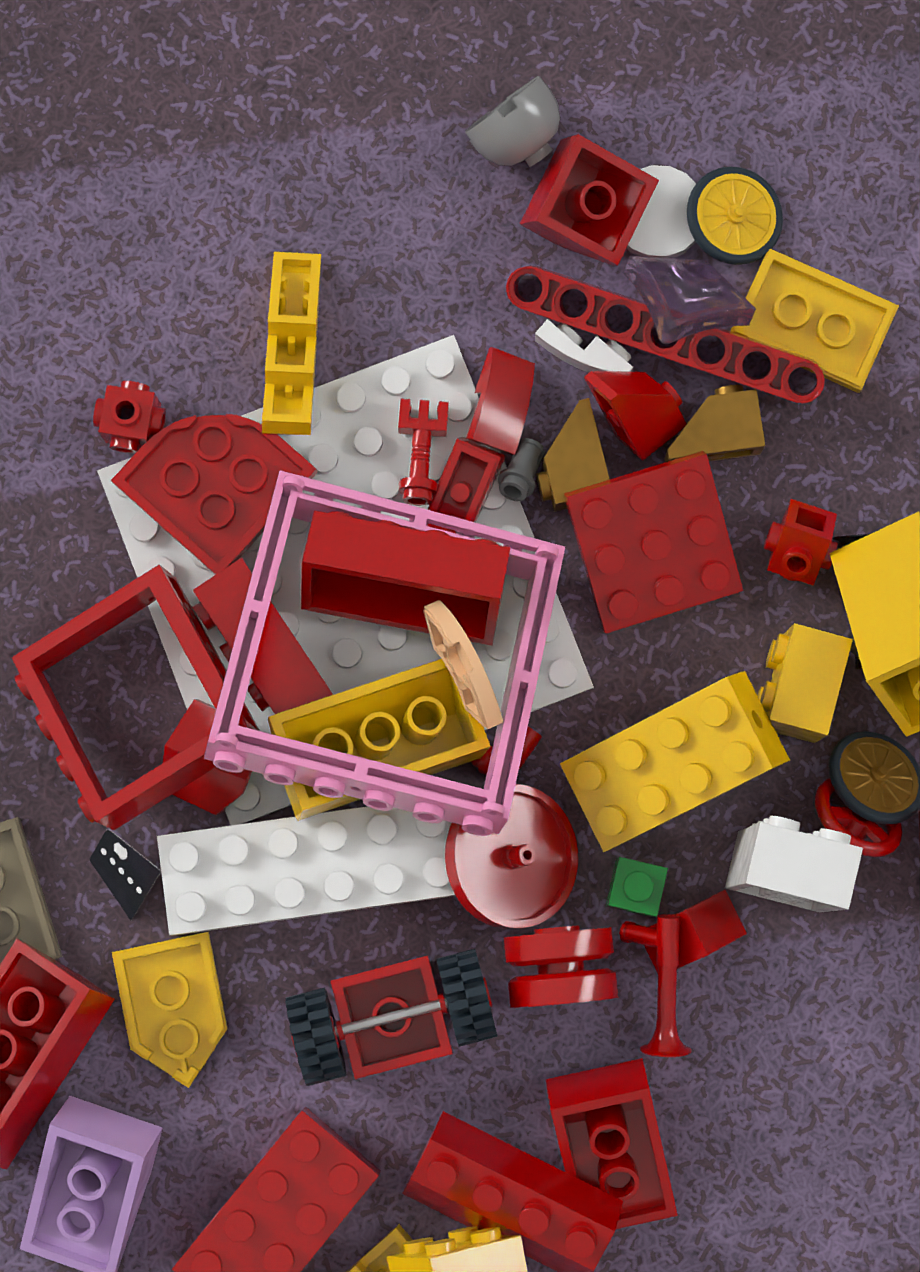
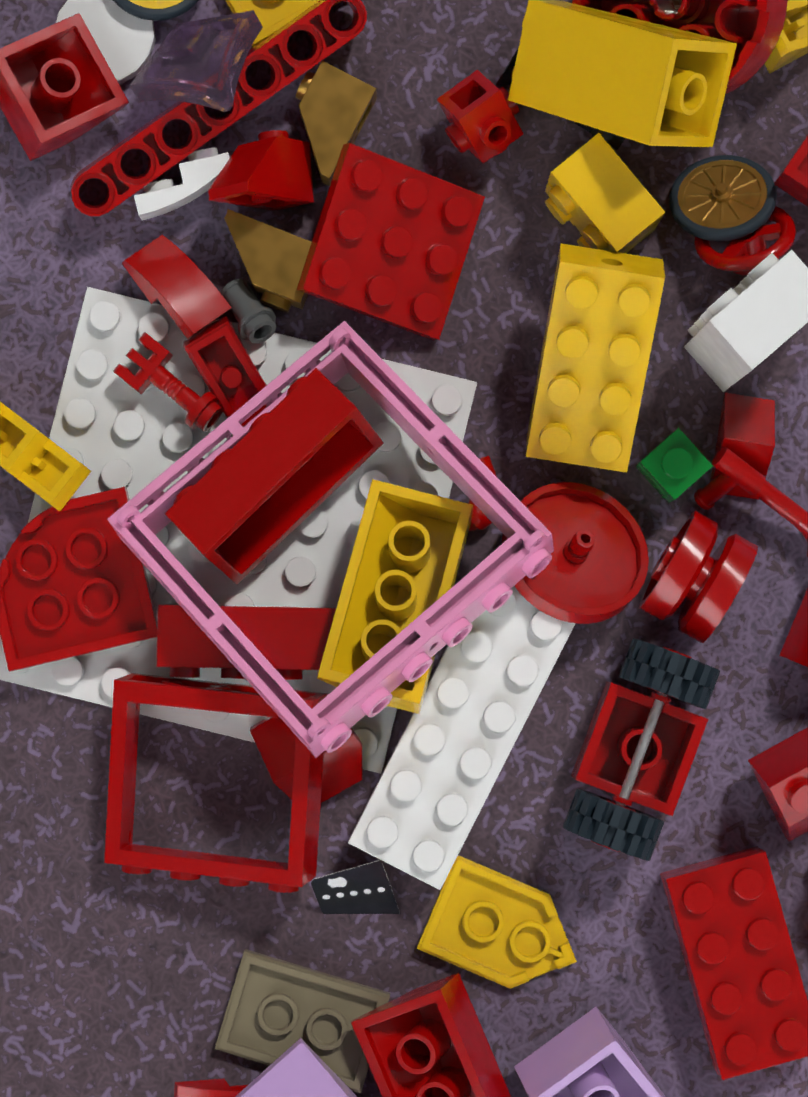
camera: 55 degrees left, 5 degrees up
light nougat tile [423,600,503,729] -> none

